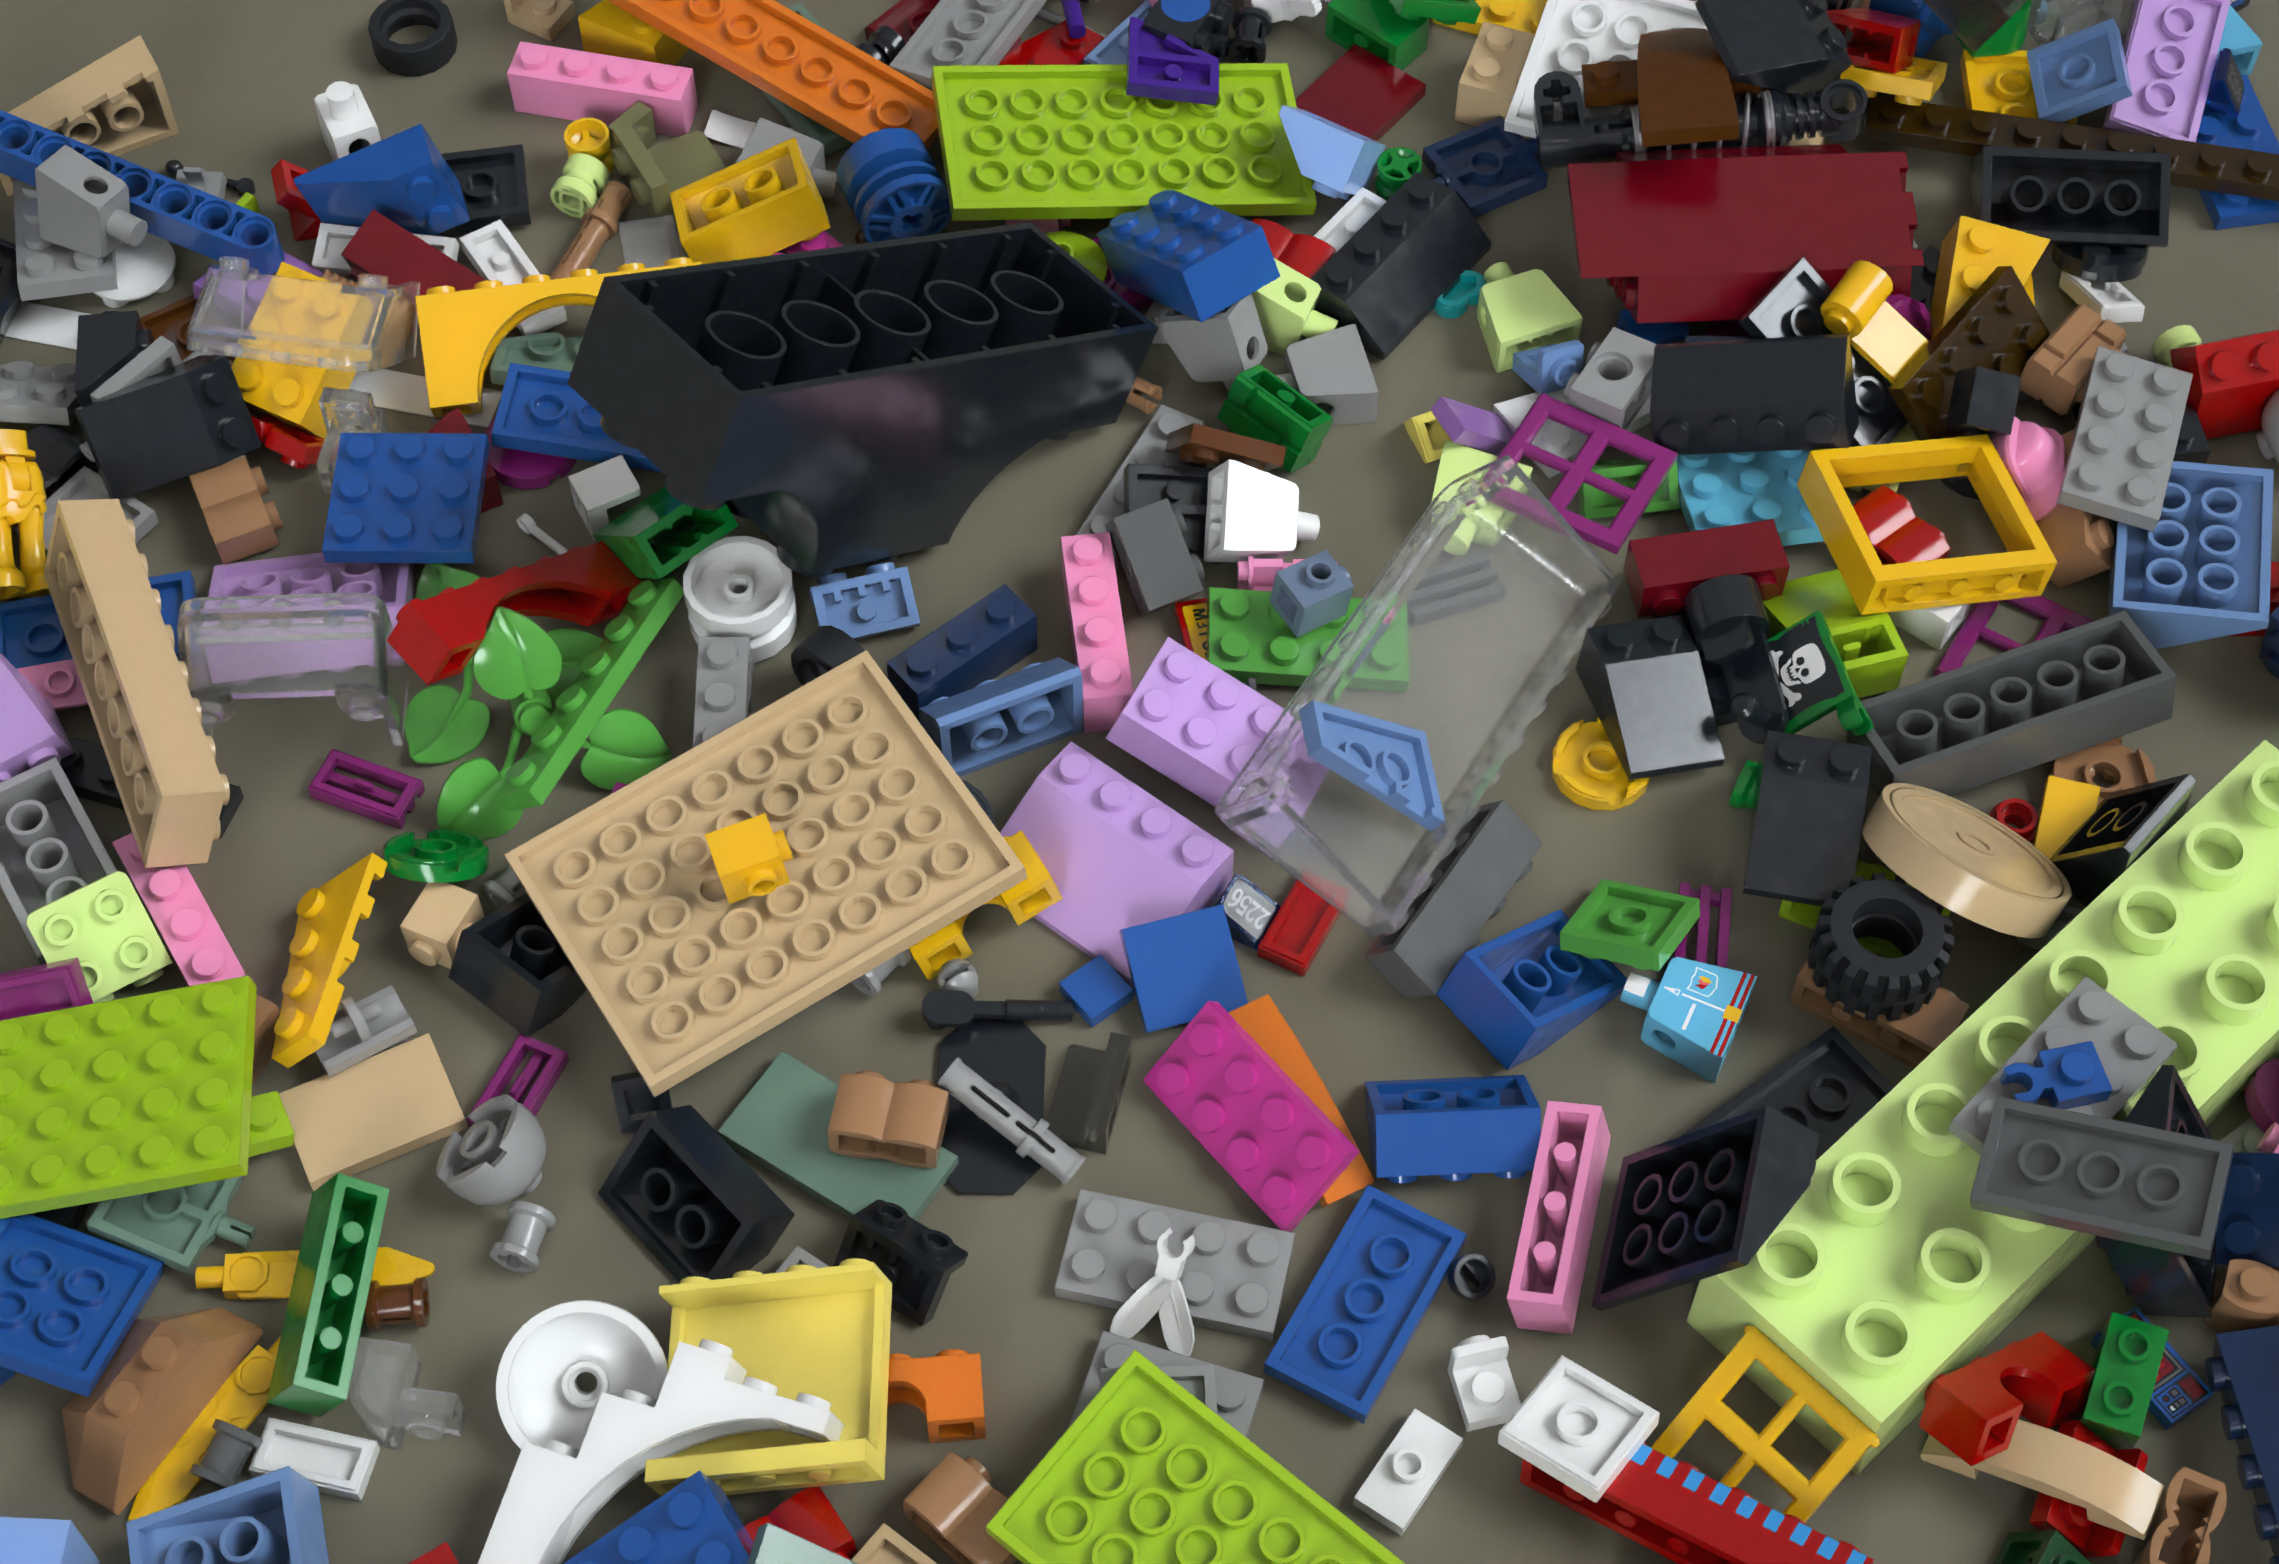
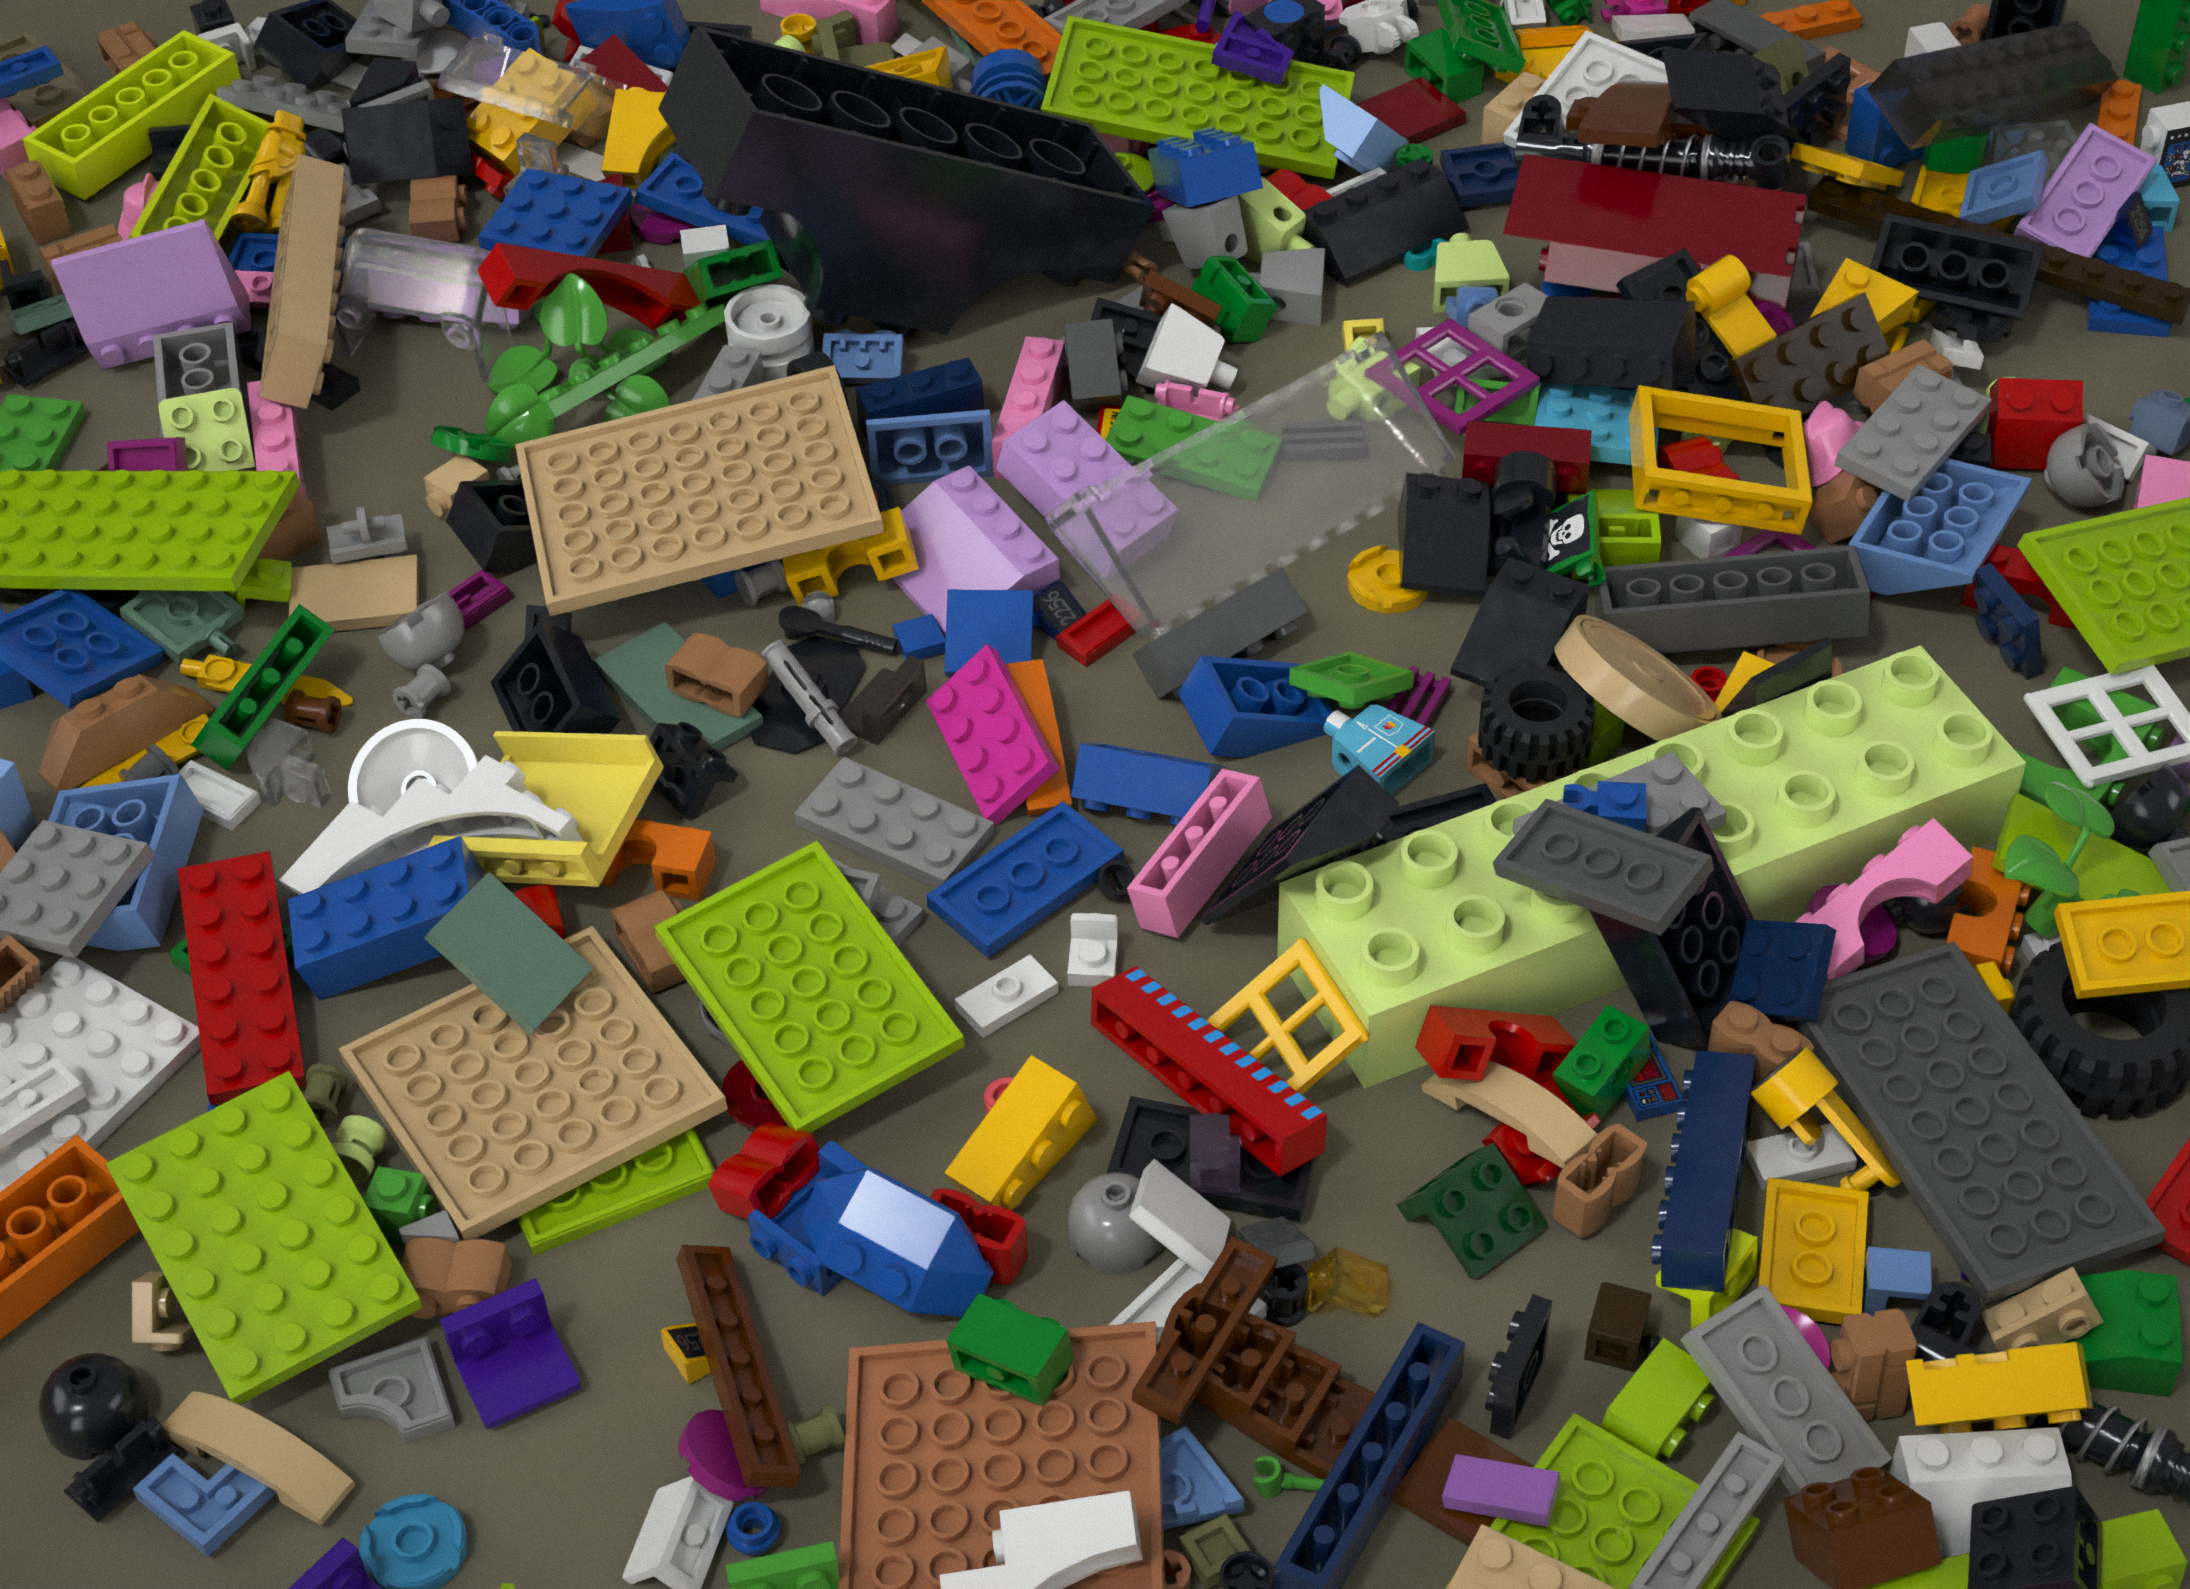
camera: 20 degrees right, 10 degrees down
yellow wing [271,852,388,1068] -> none
magenta tile [308,748,425,830] -> none
yellow brick [704,813,793,904] -> none
white piece [1110,1228,1195,1357] -> none
sand blue brick [1270,550,1354,637] -> none
medium blue wing [1299,700,1445,831] -> none
medium lavender tile [1431,396,1512,456] -> none
white tile [1498,1355,1660,1503] -> none
red torso [1826,8,1921,74] -> none
black panel [1945,366,2021,438] -> none

